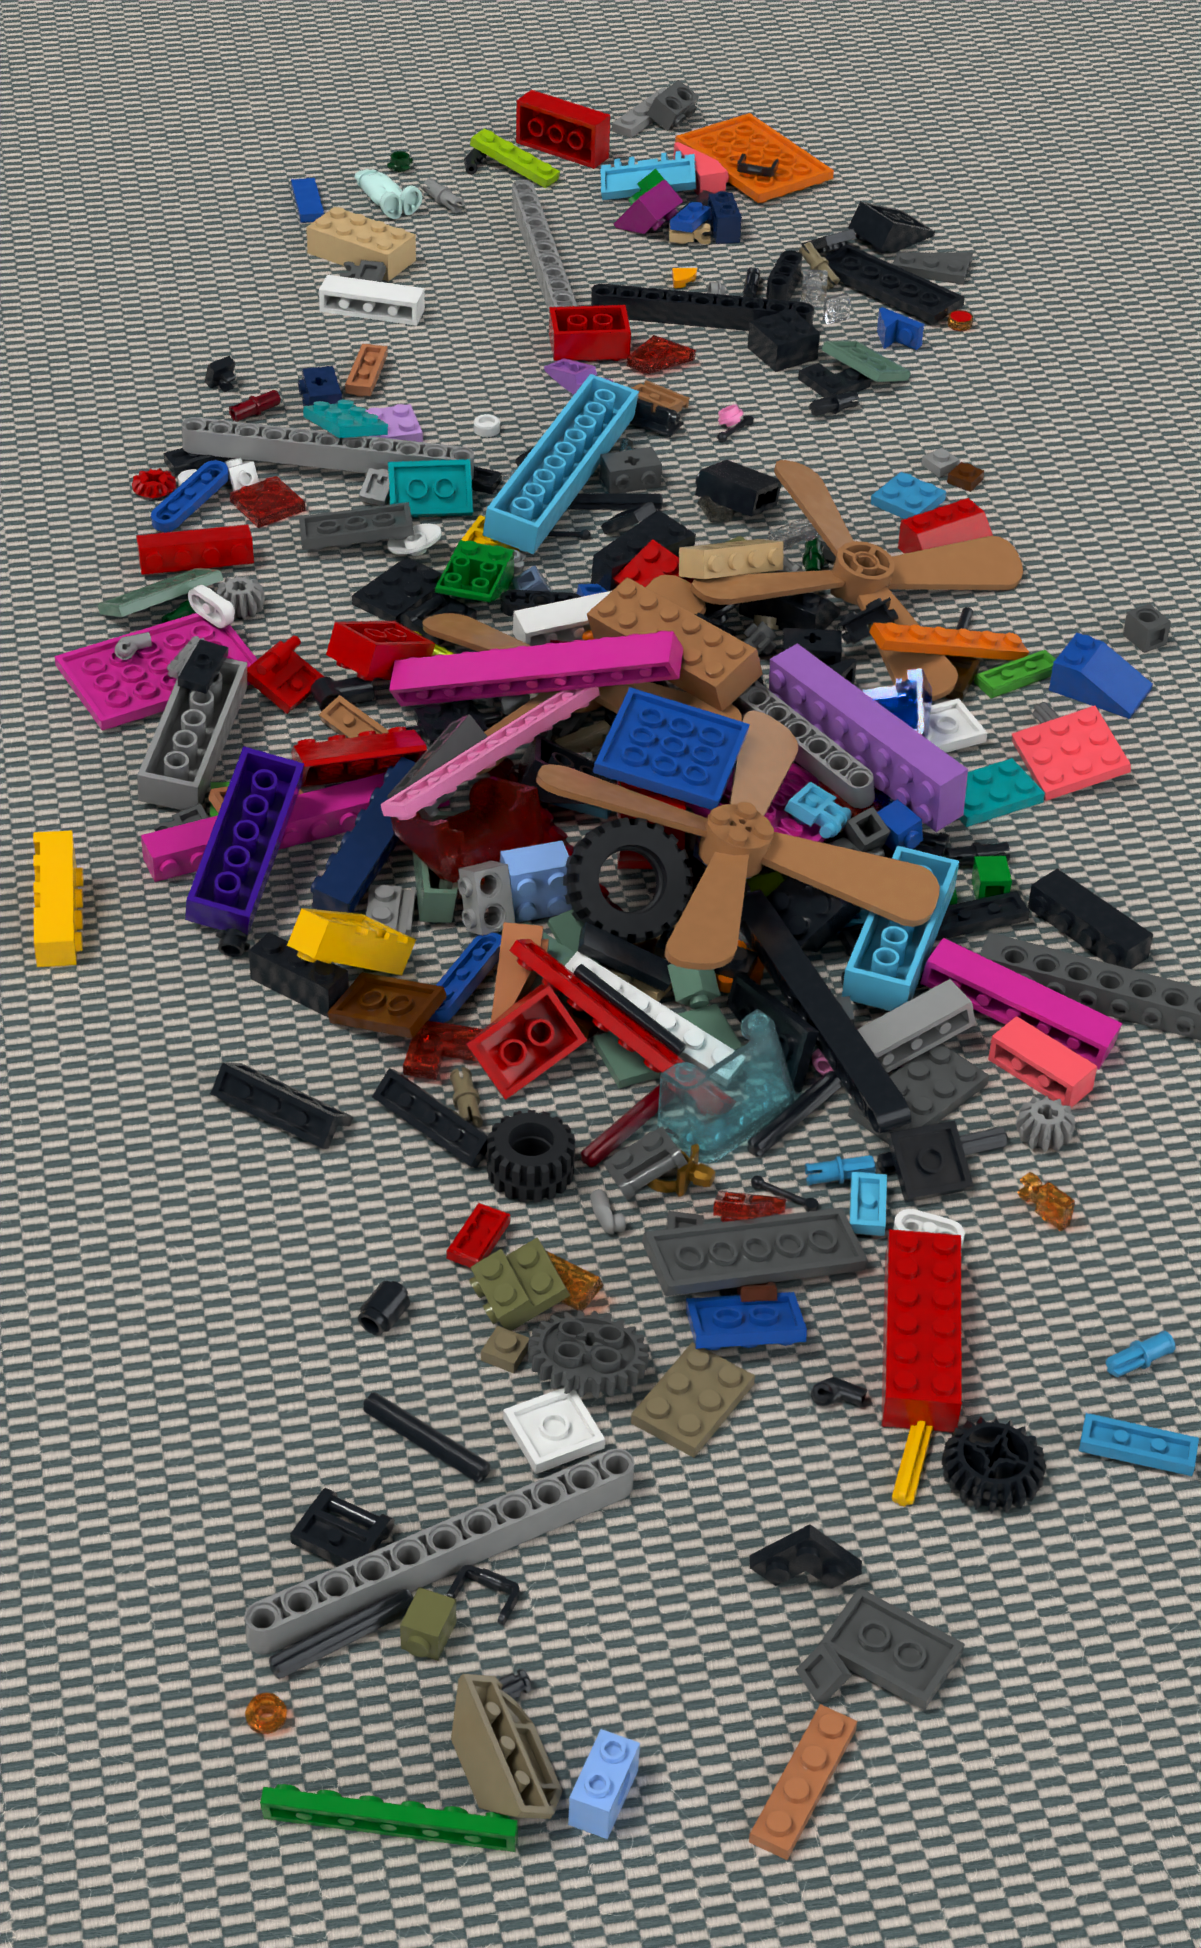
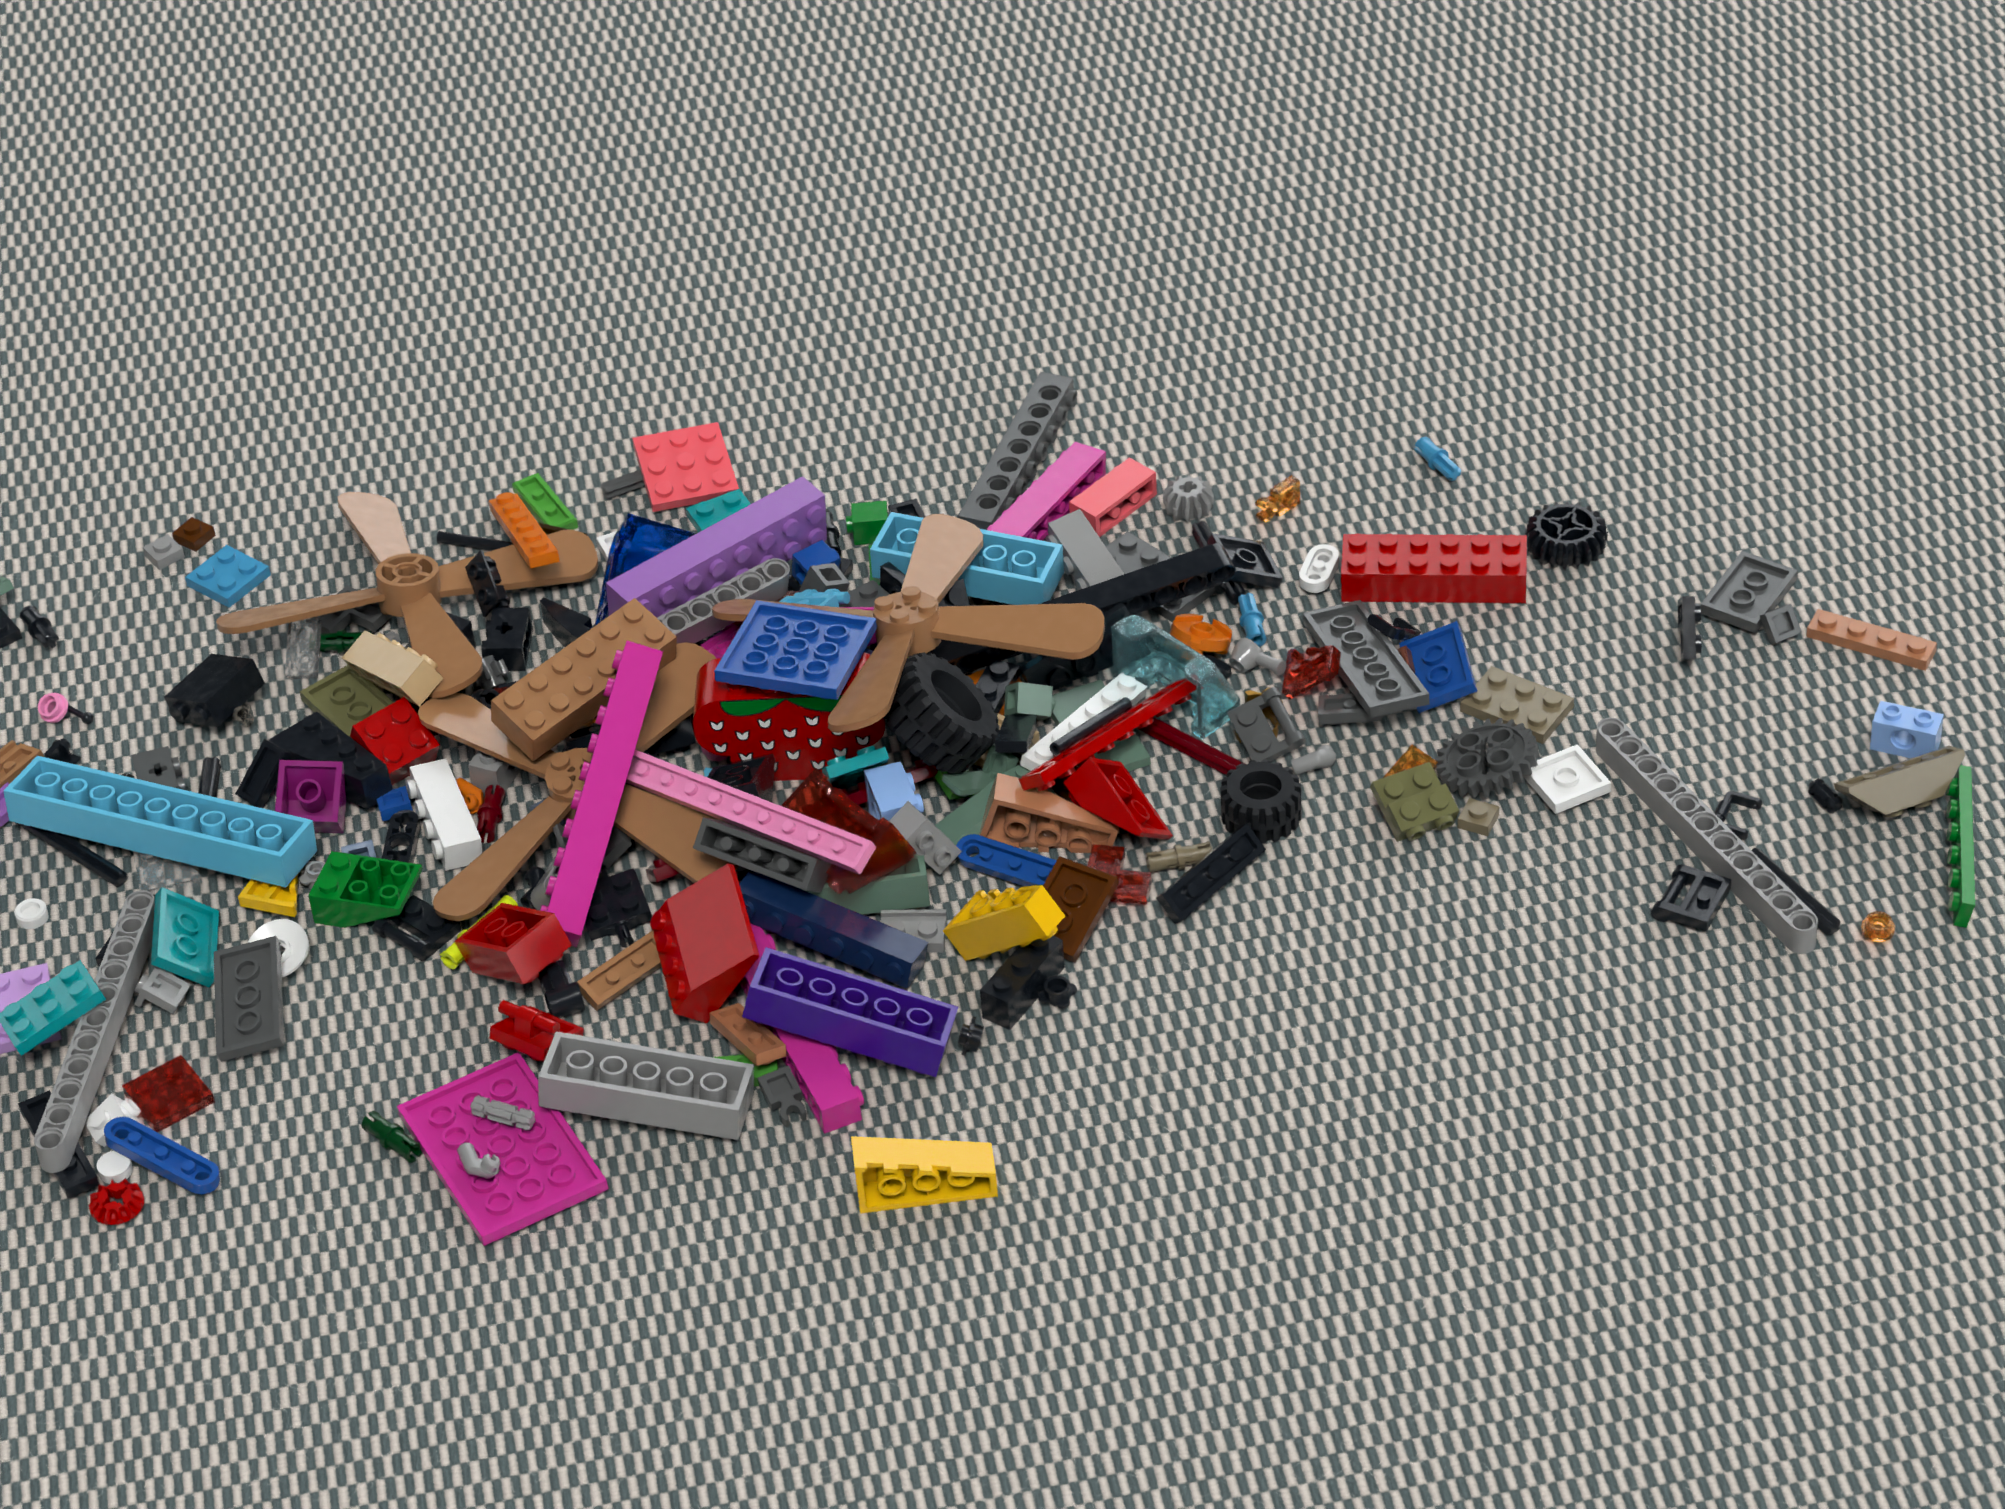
camera: 85 degrees left, 0 degrees up
sand green tile [97,568,224,617] -> none
red brick [136,525,254,575] -> none
black plate [178,639,228,694] -> none
white plate [188,585,235,628] -> none
black fence [210,1063,353,1149] -> none
light grey gear [217,575,265,620] -> none
black plate [352,557,442,624] -> none
black brick [358,1281,410,1336] -> none
black axle [363,1392,490,1482] -> none
olive brick [400,1587,456,1661] -> none
red plate [446,1203,511,1268] -> none
black hinge [751,1175,819,1212] -> none
black arm [811,1377,867,1407] -> none
medium azure plate [849,1172,887,1236] -> none
yellow axle [891,1421,933,1507] -> none
red slope [898,498,993,554] -> none
black brick [1028,868,1153,969] -> none
blue slope [1049,633,1153,719] -> none
dark azure plate [1079,1413,1199,1476] -> none
dark grey brick [1123,604,1171,653] -> none
none -> magenta slope [275,760,346,833]
none -> teal plate [811,746,890,799]
none -> black plate [1038,976,1077,1008]
none -> orange plate [1169,614,1232,655]
none -> light grey bar [1229,638,1286,675]
none -> black piece [1368,614,1421,641]

